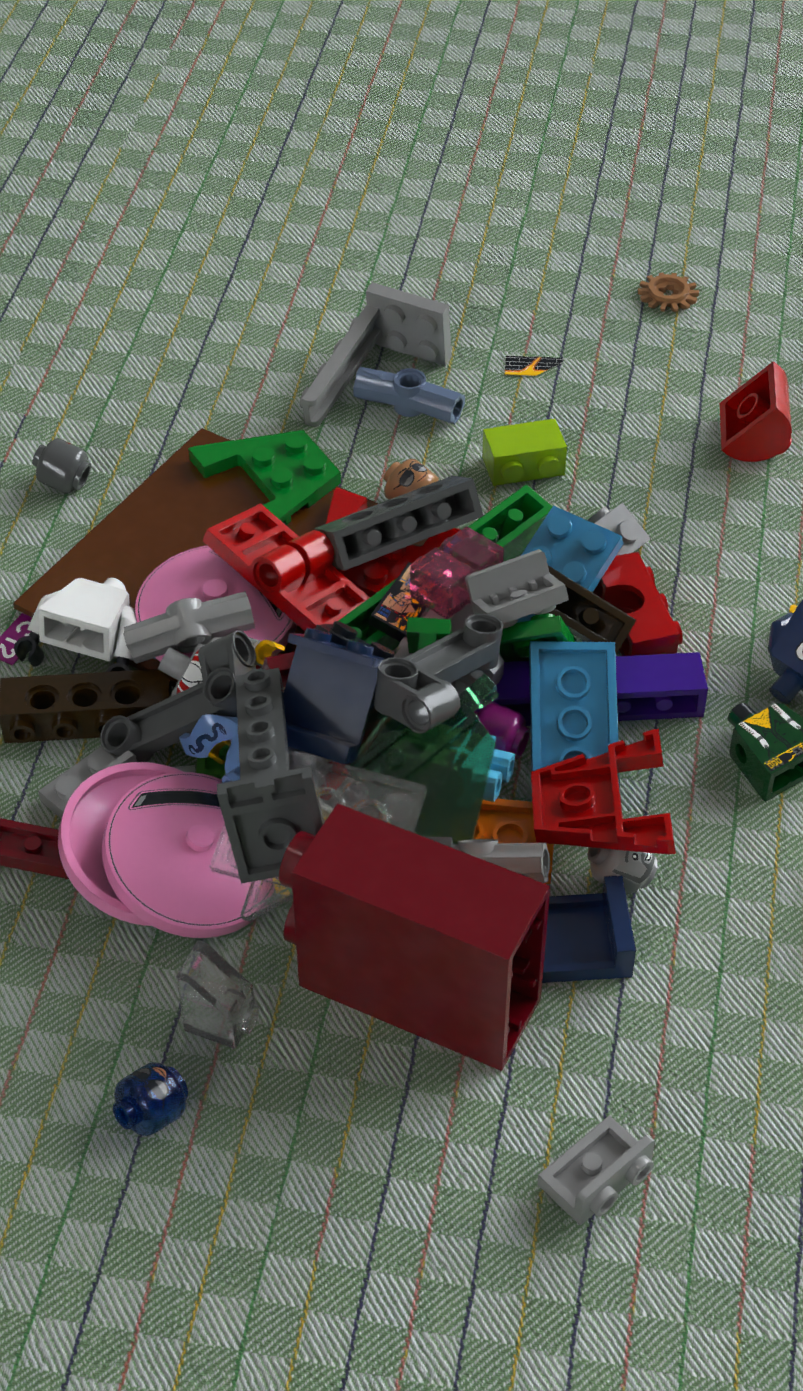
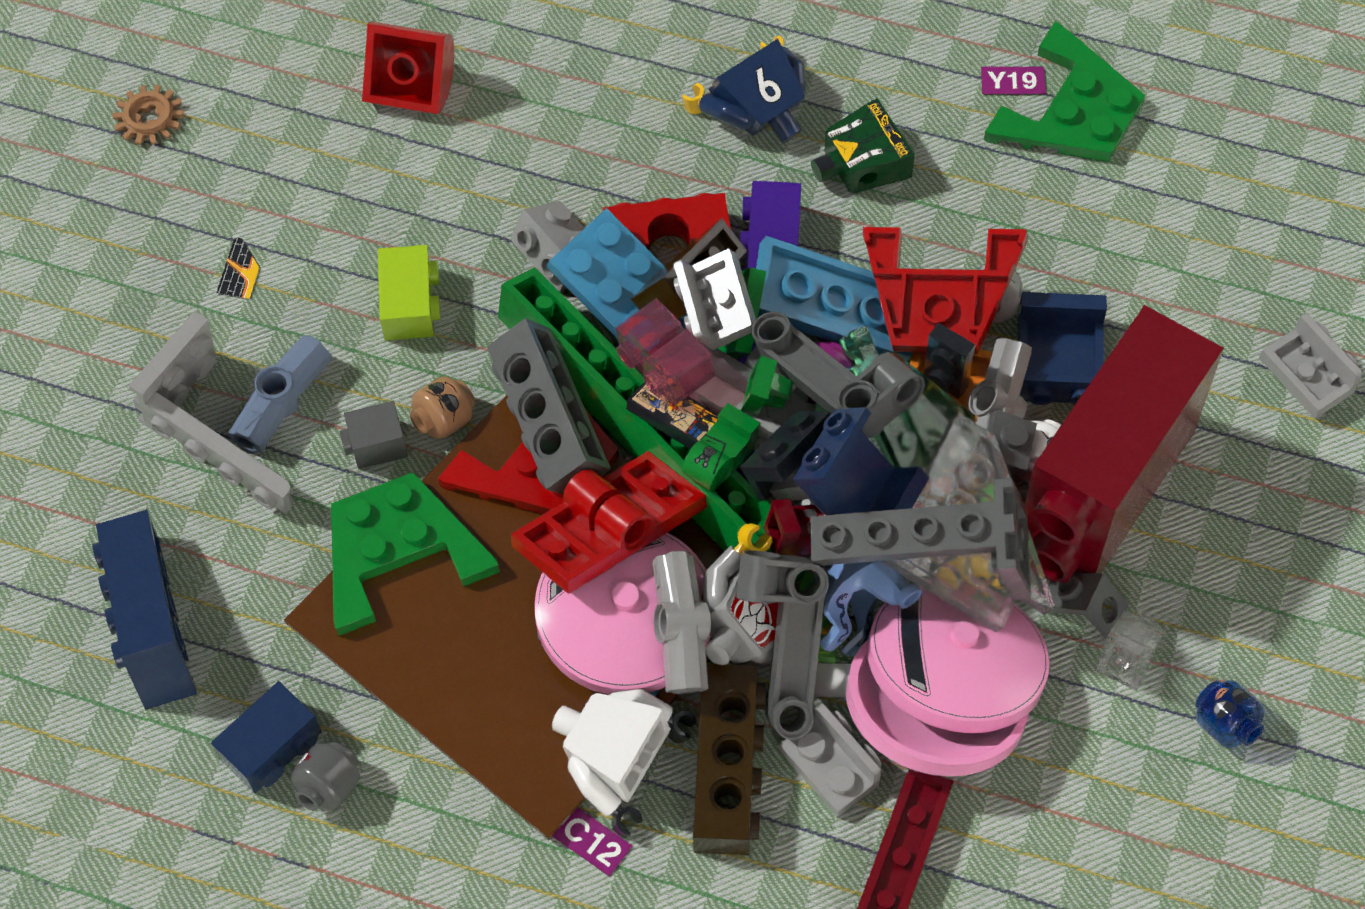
camera: 80 degrees left, 15 degrees up
none -> dark blue wedge [92,509,197,710]
none -> dark blue brick [211,681,322,794]
none -> dark grey brick [340,401,408,469]
none -> green leg [681,403,761,492]
none -> black plate [923,323,975,399]
none -> dark grey bracket [1039,572,1128,640]

